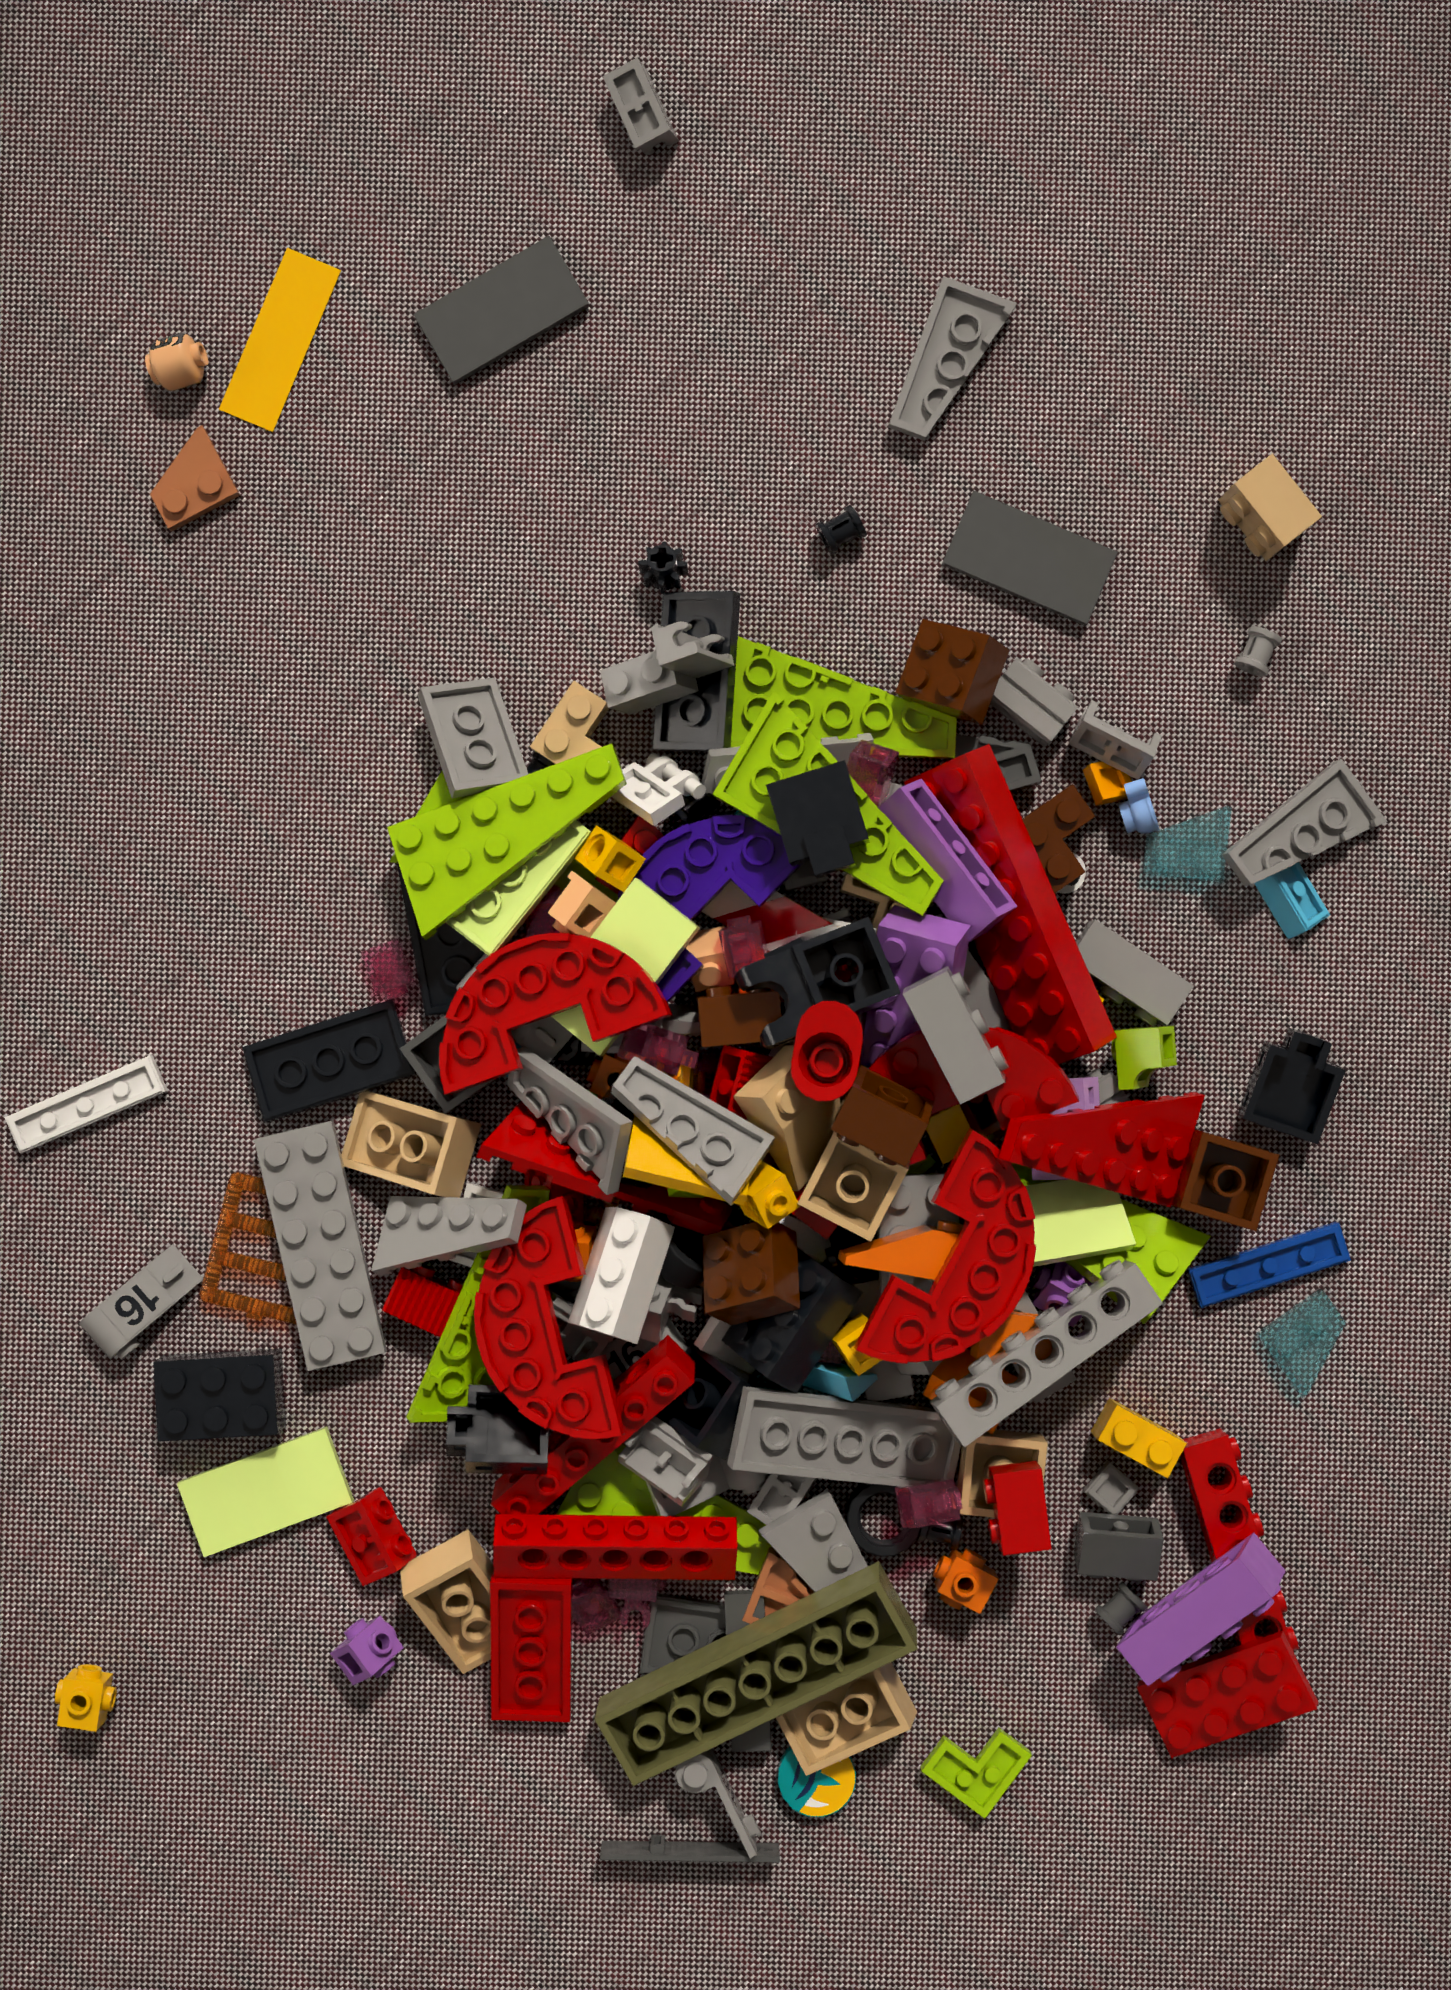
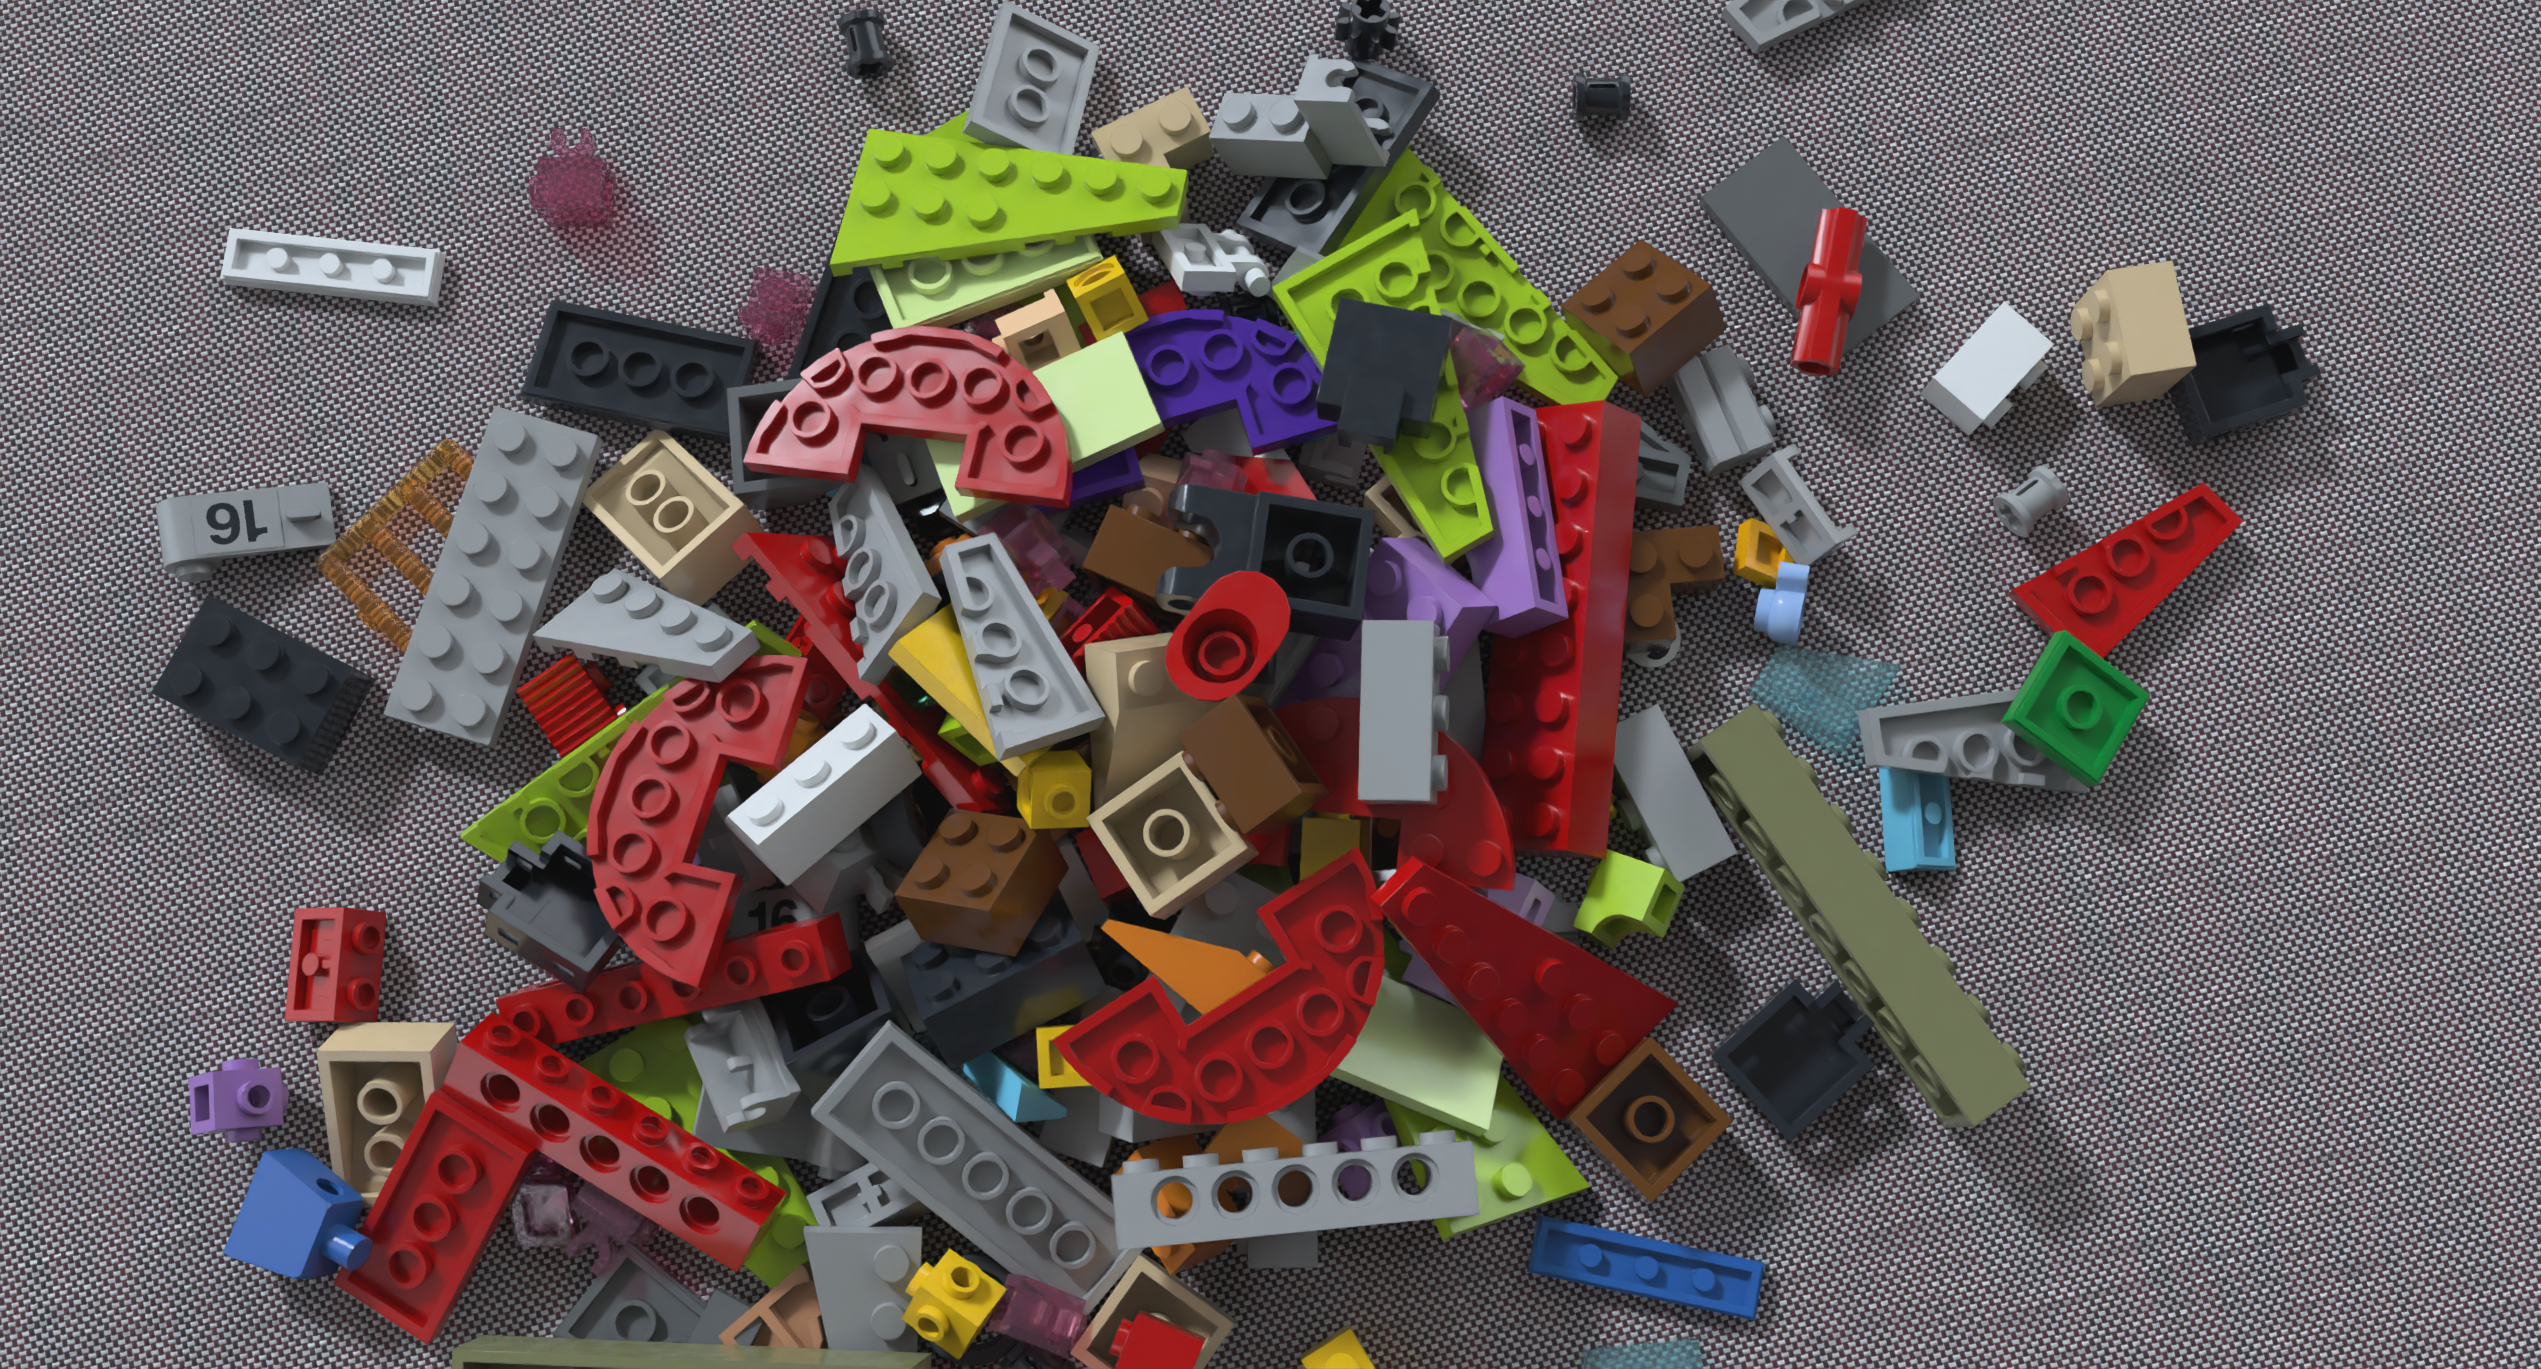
camera: 30 degrees right, 10 degrees down
yellowish green tile [177,1426,354,1557] -> none
none -> torso [223,1147,372,1280]
none -> clear pink brick [528,128,616,228]
none -> black bush [838,9,894,79]
none -> yellow brick [901,1248,1007,1360]
none -> olive brick [1685,703,2031,1128]
none -> red piece [1790,207,1868,377]
none -> white brick [1920,302,2054,436]
none -> green plate [2001,630,2151,787]
none -> red wing [2007,482,2243,658]
none -> black piece [2169,304,2321,448]

